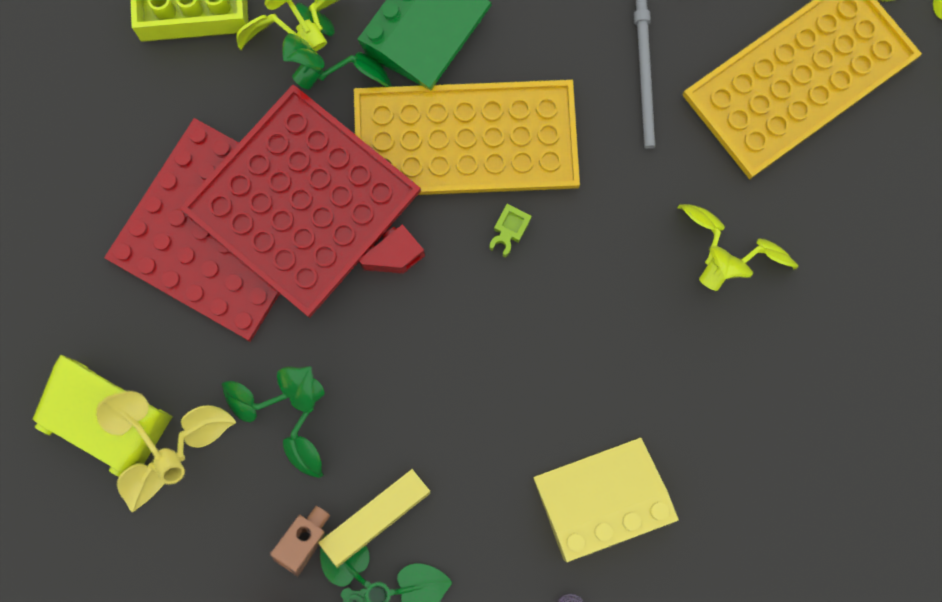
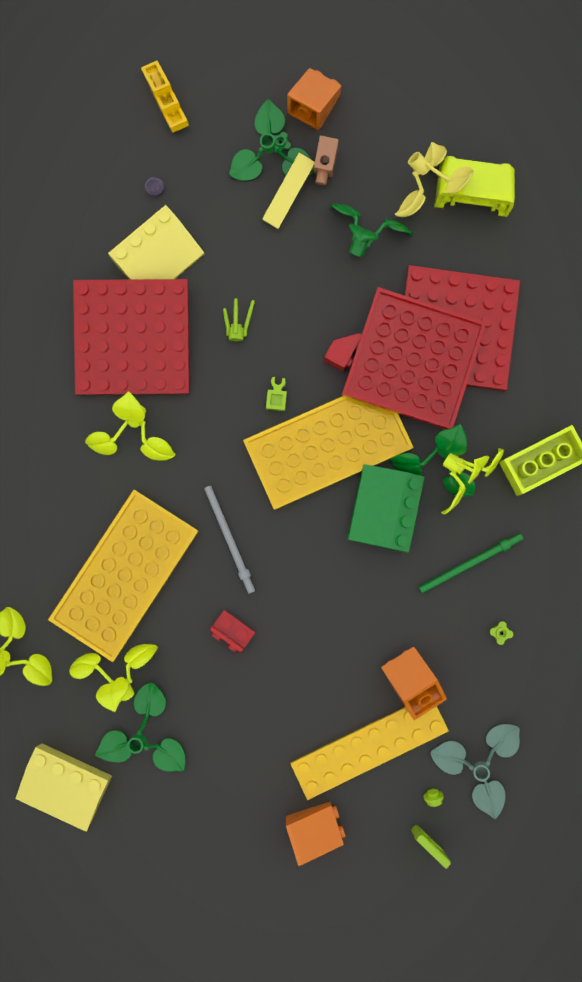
camera: 160 degrees right, 5 degrees up
none -> red plate [73,279,190,395]
none -> lime plant [223,298,255,341]

